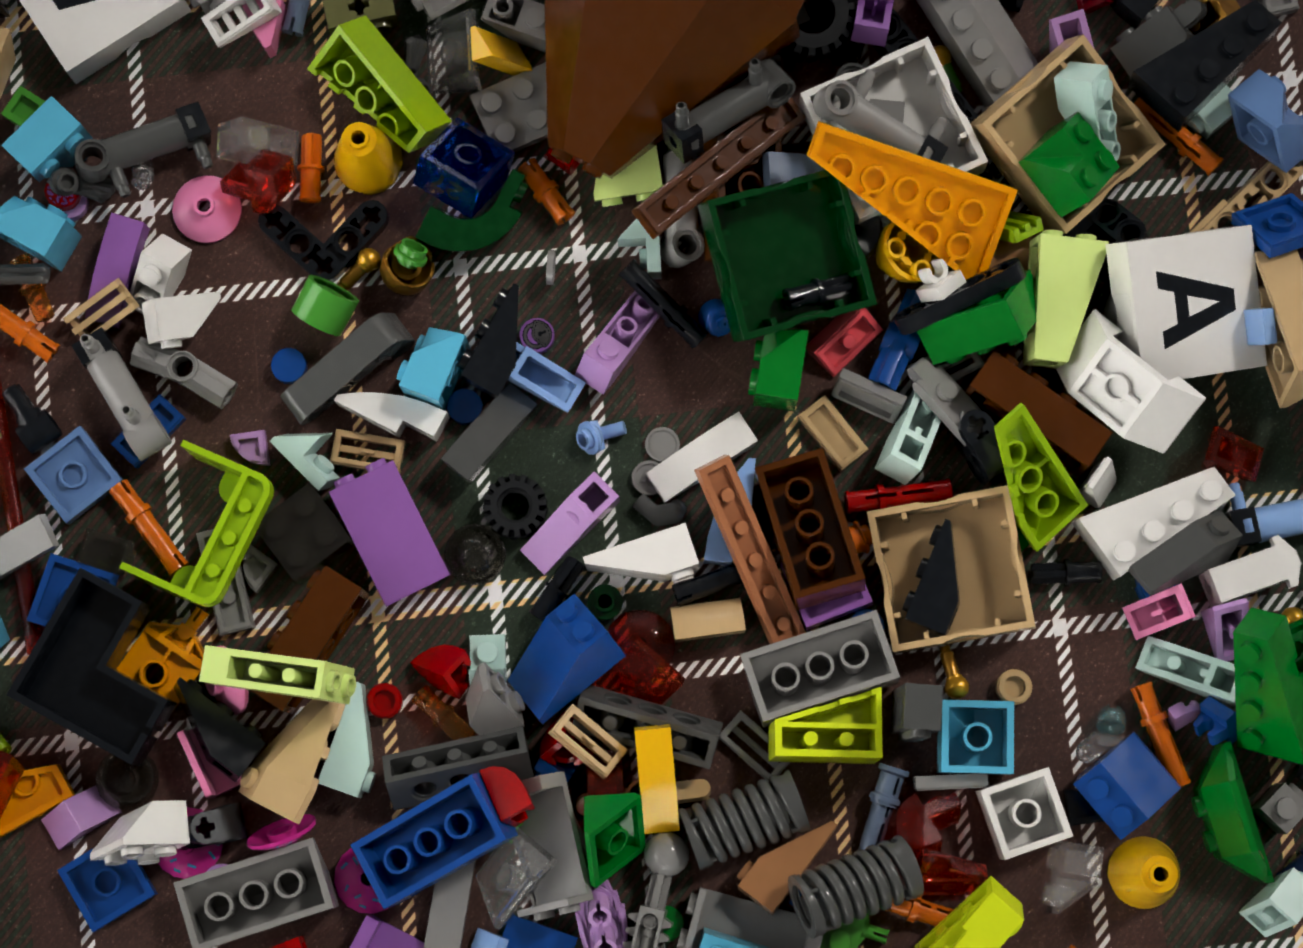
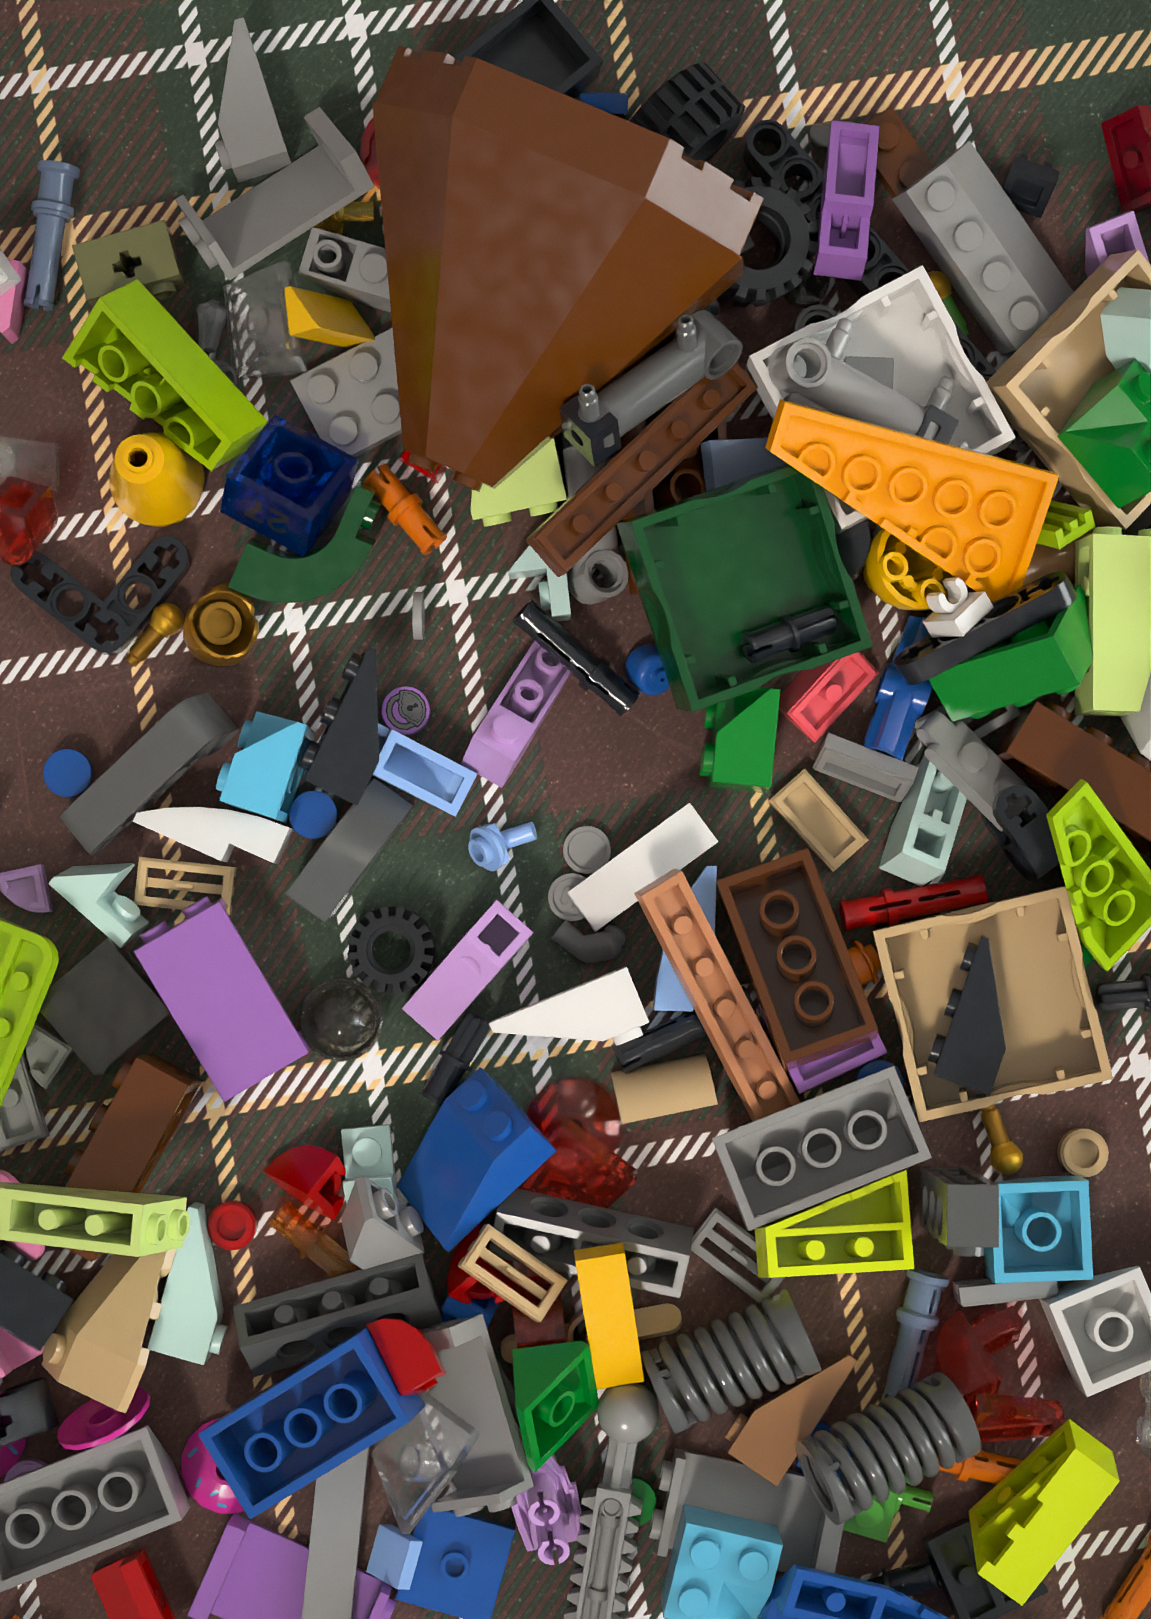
camera: 10 degrees left, 5 degrees up
bright green piece [291,275,359,336] -> none
orange axle [297,133,325,203] -> none
bright green plate [393,238,428,269] -> none
dark green plate [587,584,623,620] -> none

